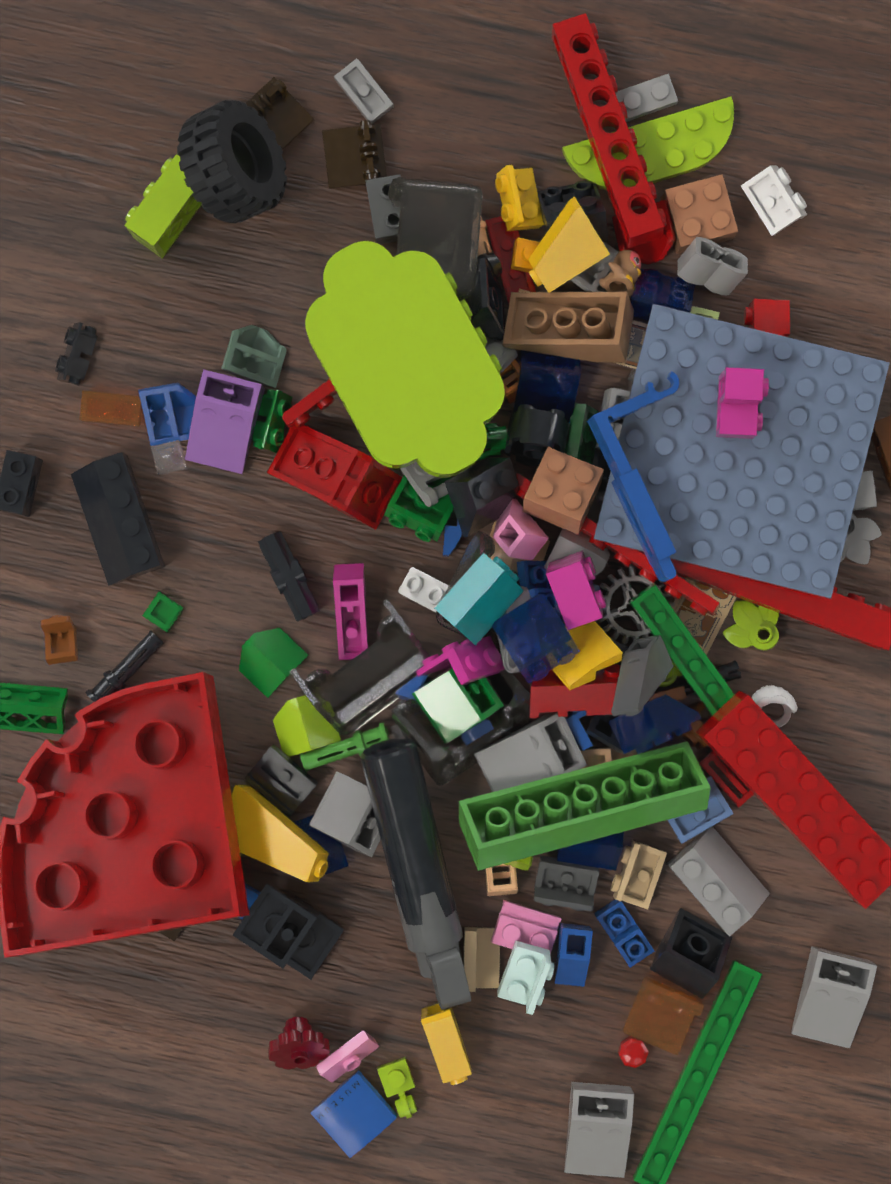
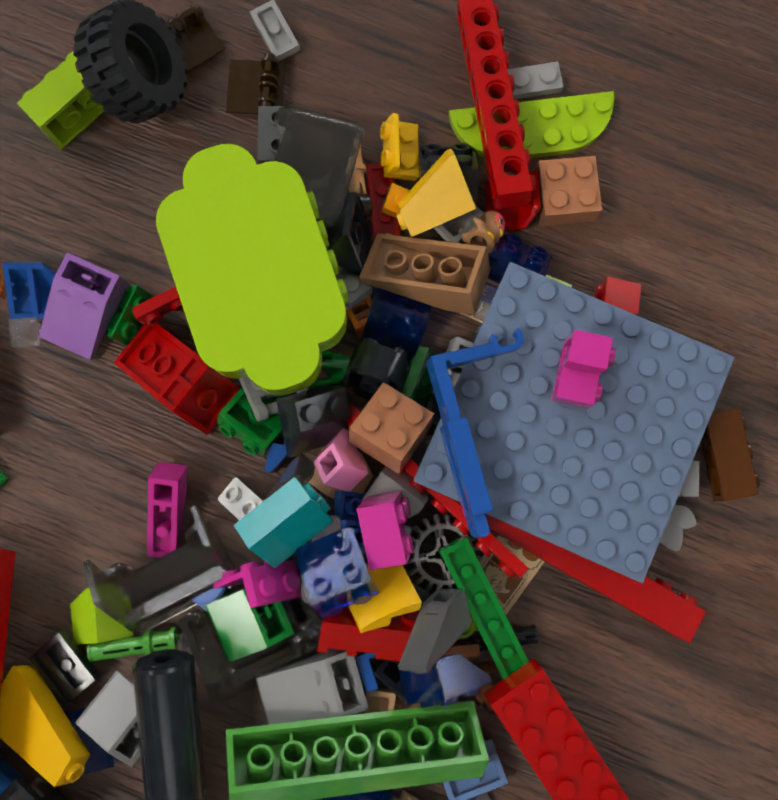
camera: 10 degrees right, 5 degrees down
sand green slope [221,325,287,388] -> none
green slope [239,628,309,698] -> none
black piece [258,531,320,622] -> none
dark blue tile [461,719,494,746] -> none
light grey brick [677,237,748,296] -> none
red tile [698,751,754,808] -> none
lime plate [723,600,779,651] -> none
white bracket [741,165,807,236] -> none
white piece [751,685,798,728] -> none

